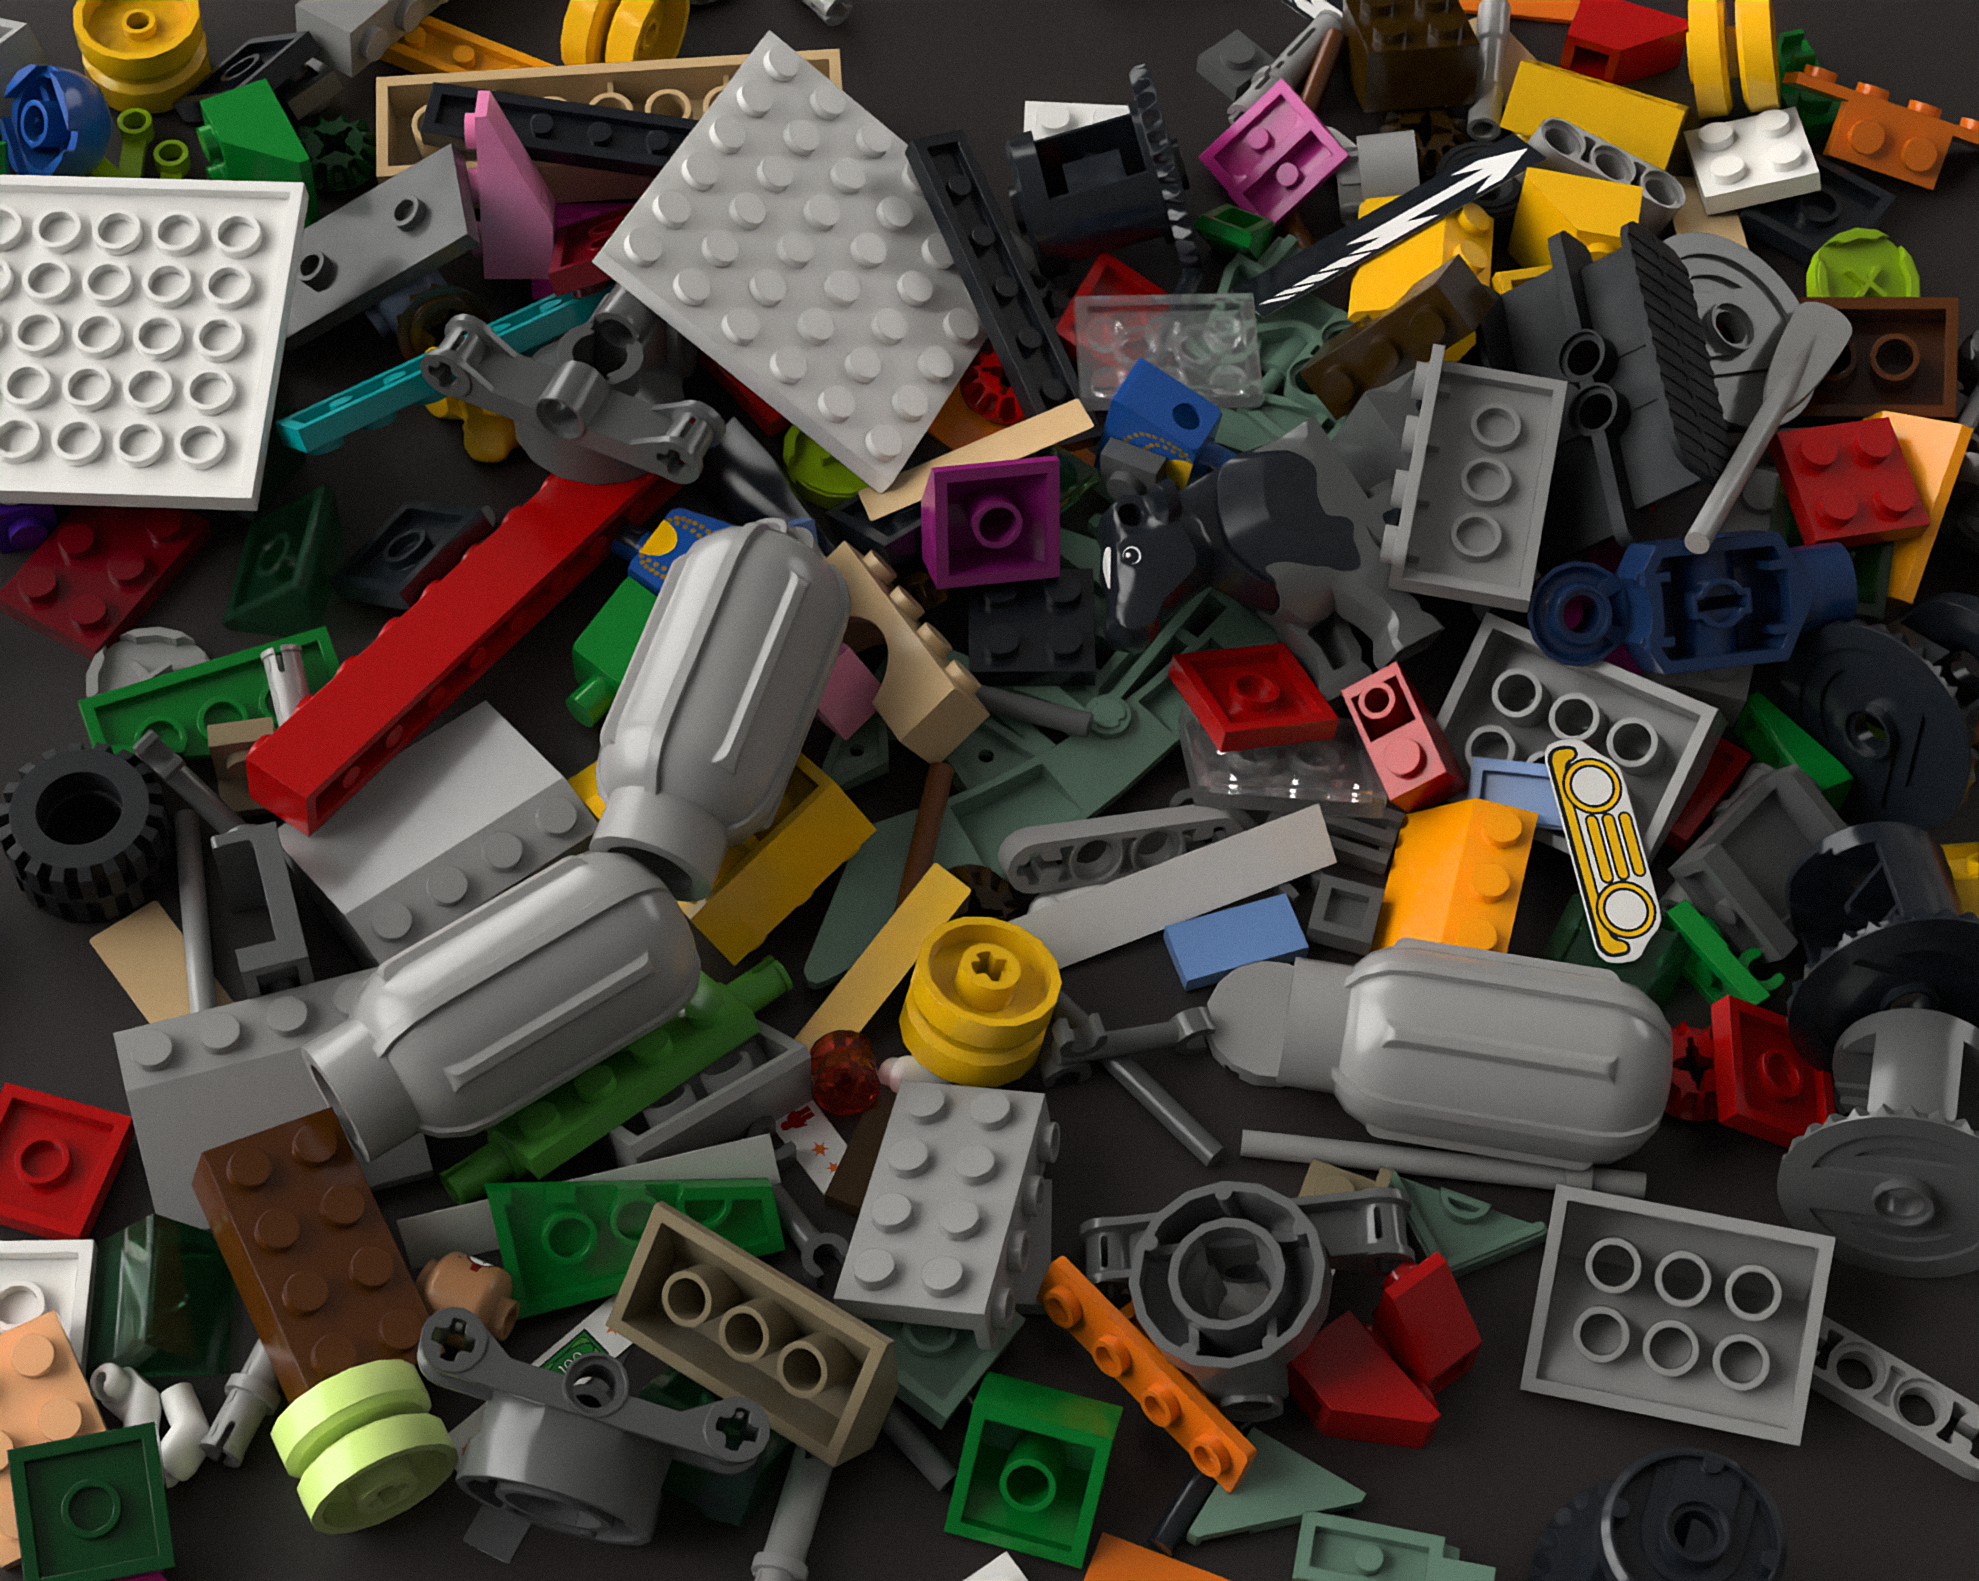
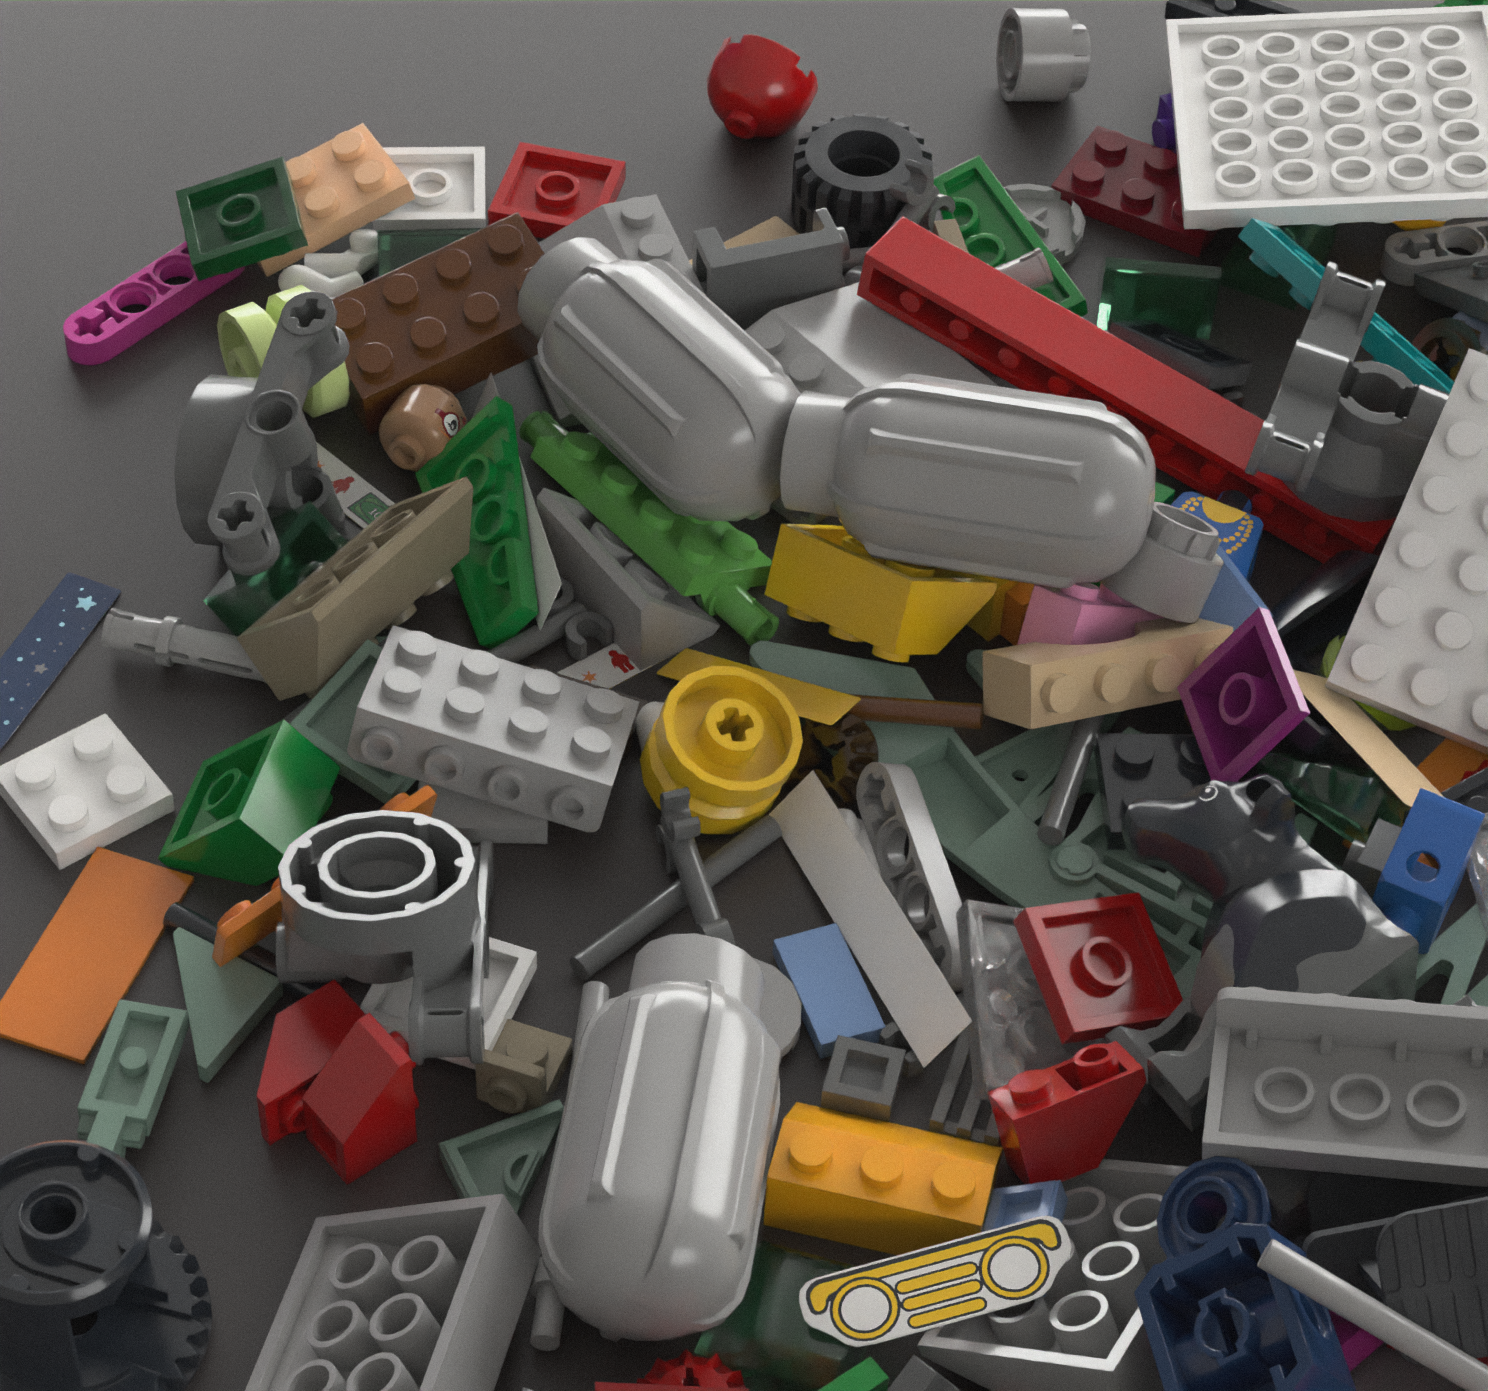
camera: 90 degrees right, 10 degrees down
clear red wheel [810,1030,880,1115] -> none

